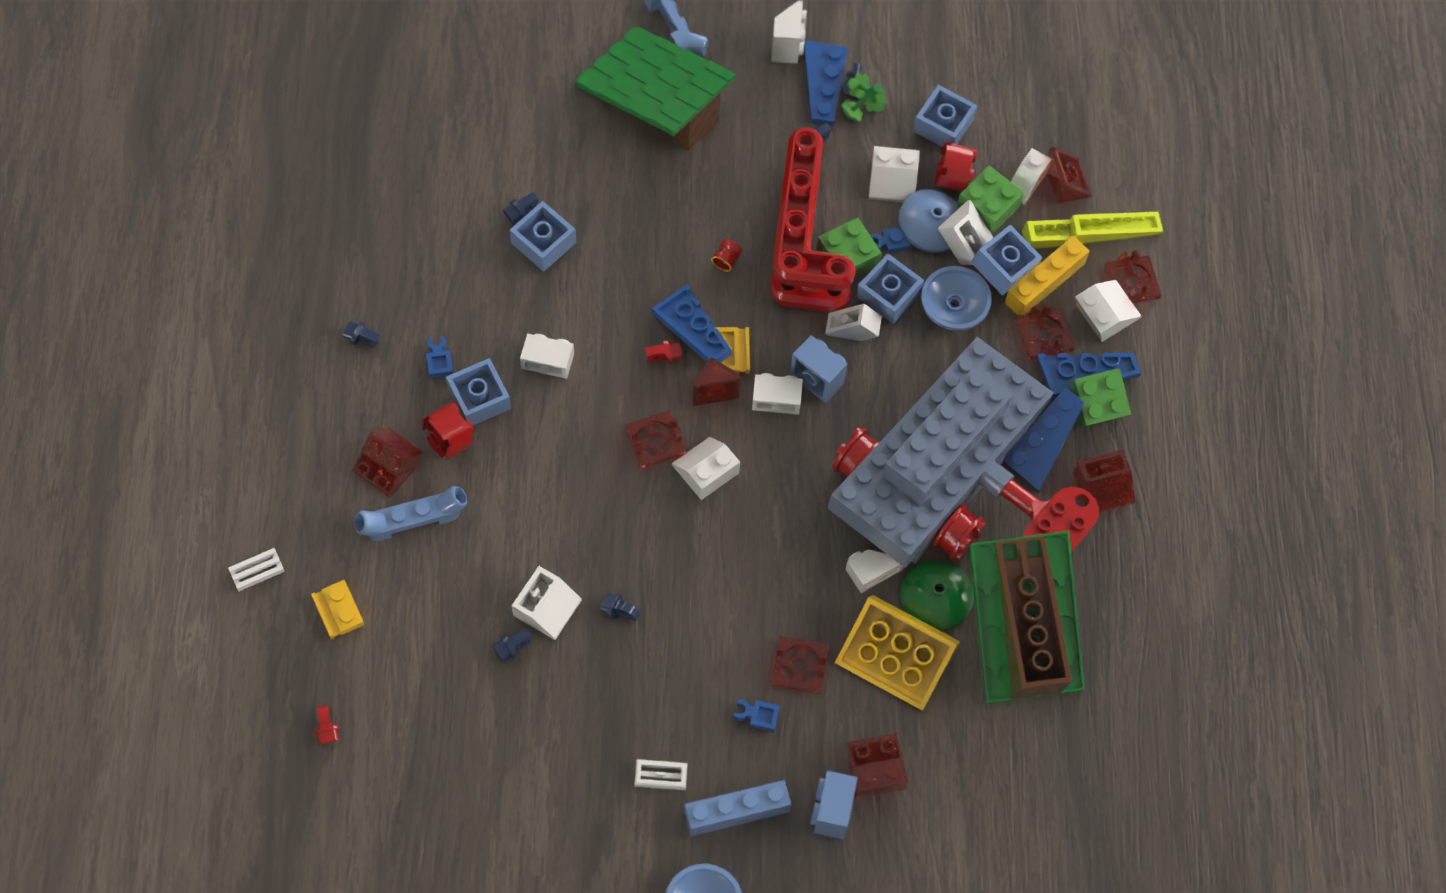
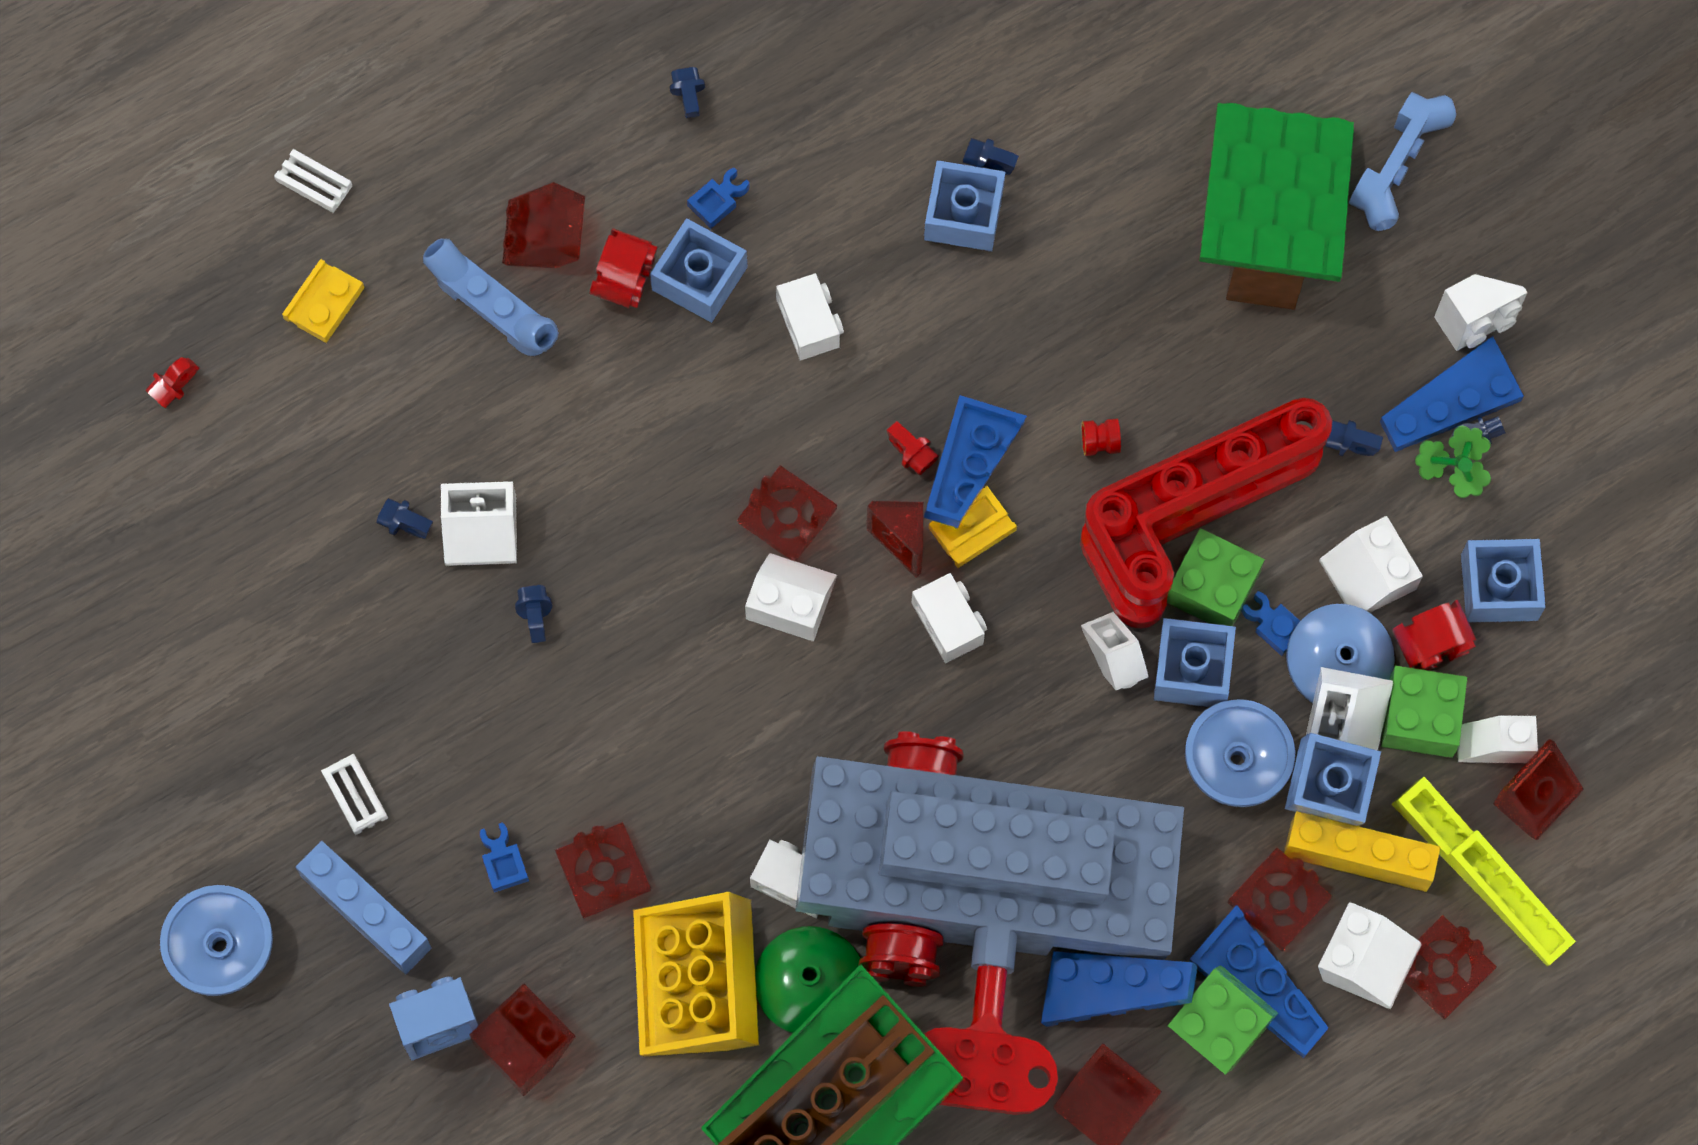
camera: 60 degrees right, 5 degrees up
medium blue brick [790,335,848,403] -> none

